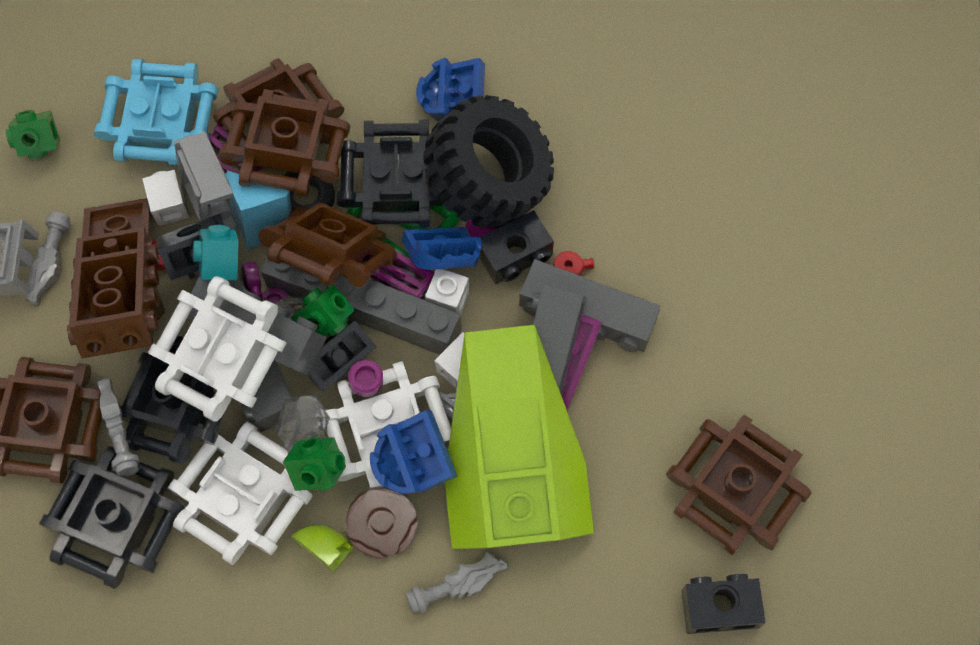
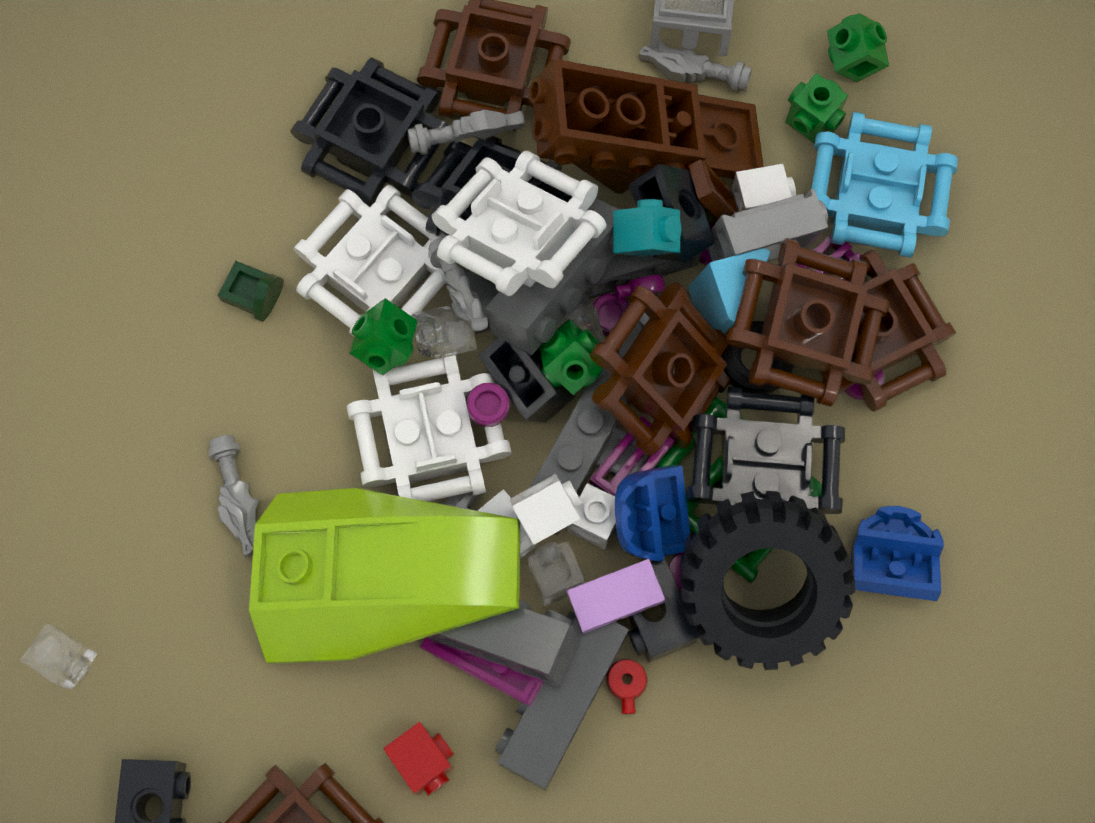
camera: 95 degrees right, 5 degrees up
lime brick [291,524,355,573] -> none
tile [346,486,418,559] -> none
blue slope [370,410,458,494] -> none
none -> dark green tile [218,261,284,322]
none -> red brick [383,721,454,796]
none -> light grey piece [428,237,488,331]
none -> white brick [510,474,582,545]
none -> clear brick [528,541,585,606]
none -> lavender tile [567,559,665,634]
none -> reddish brown tile [688,159,740,220]
none -> green brick [785,73,848,144]

